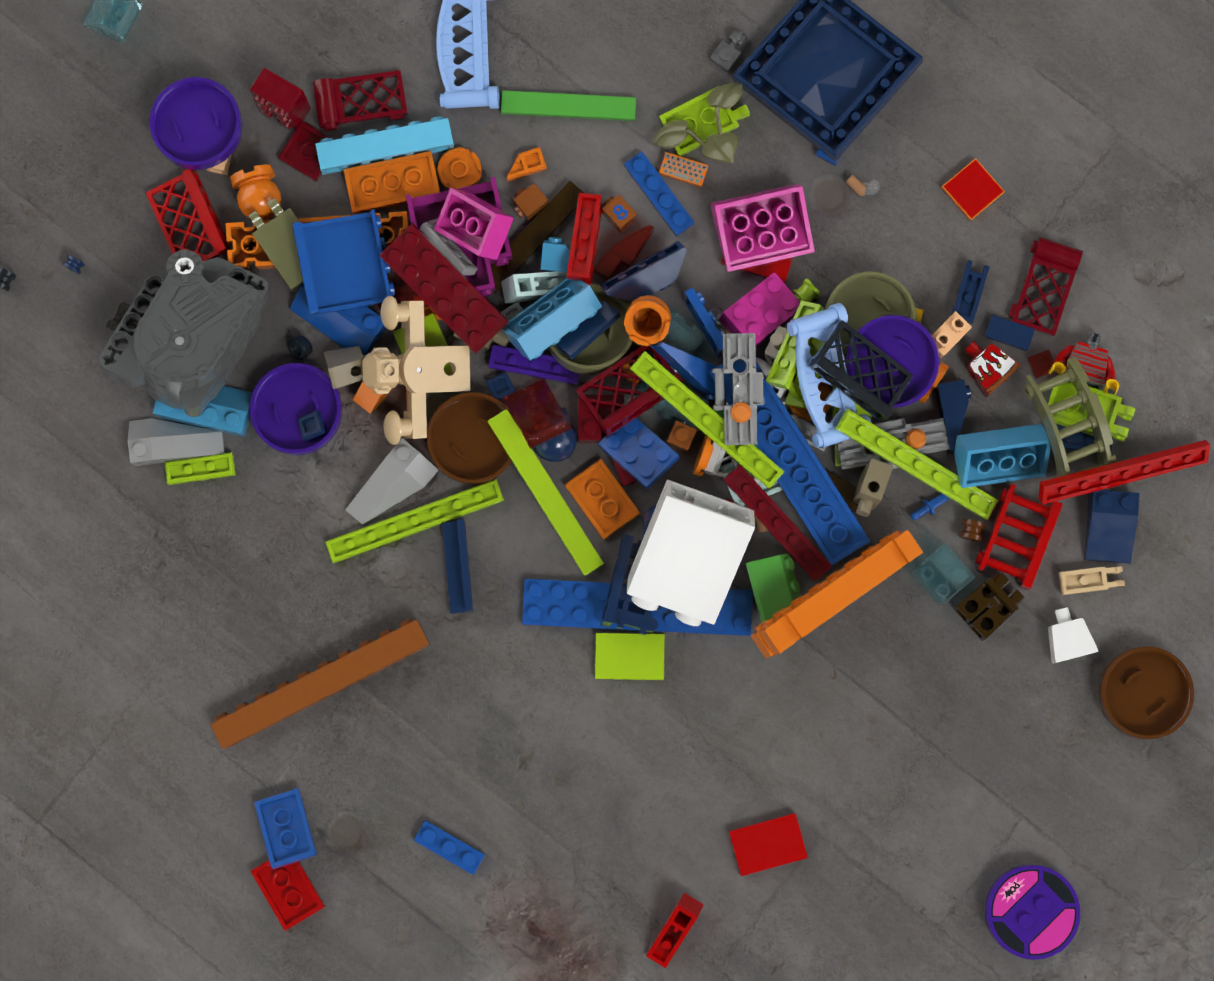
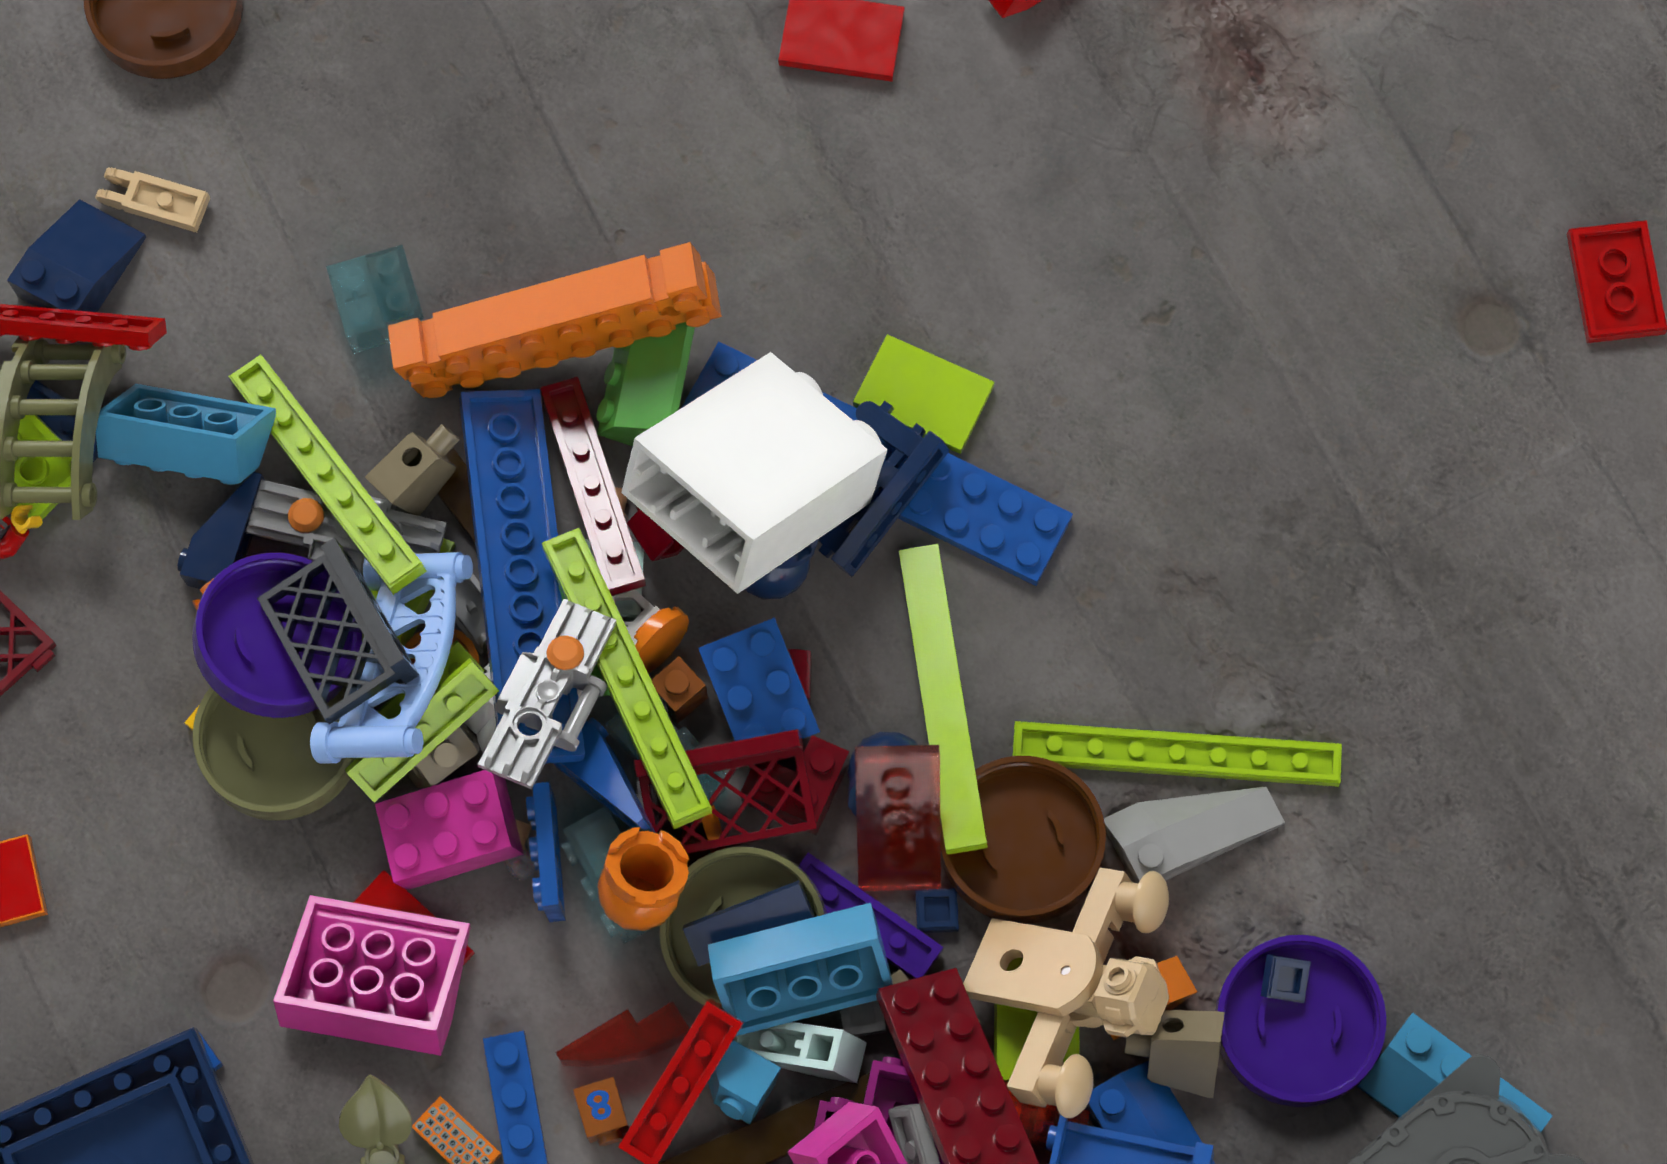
camera: 155 degrees left, 10 degrees down
light grey wedge [128,418,225,466] -> none
lime tile [164,452,236,485] -> none
dark orange brick [210,618,430,749] -> none
blue plate [254,788,317,869] -> none
black tile [288,336,313,360] -> none
blue plate [413,820,485,875] -> none
dark blue fence [442,519,474,614] -> none
orange tile [564,459,641,540] -> none
dark blue wedge [600,241,687,302] -> none
lime brick [792,278,821,302] -> none
arm [845,175,880,196] -> none
blue piece [910,494,950,520] -> none
light nougat hips [932,311,972,359] -> none
dark blue hinge [951,260,990,324] -> none
dark brown hips [953,573,1024,641] -> none
reddish brown wheel [959,519,985,542] -> none
torso [964,341,1021,398] -> none
red fence [975,484,1063,590] -> none
dark blue tile [984,315,1035,351] -> none
clear red tile [1027,349,1055,379] -> none
white torso [1048,607,1098,664] -> none

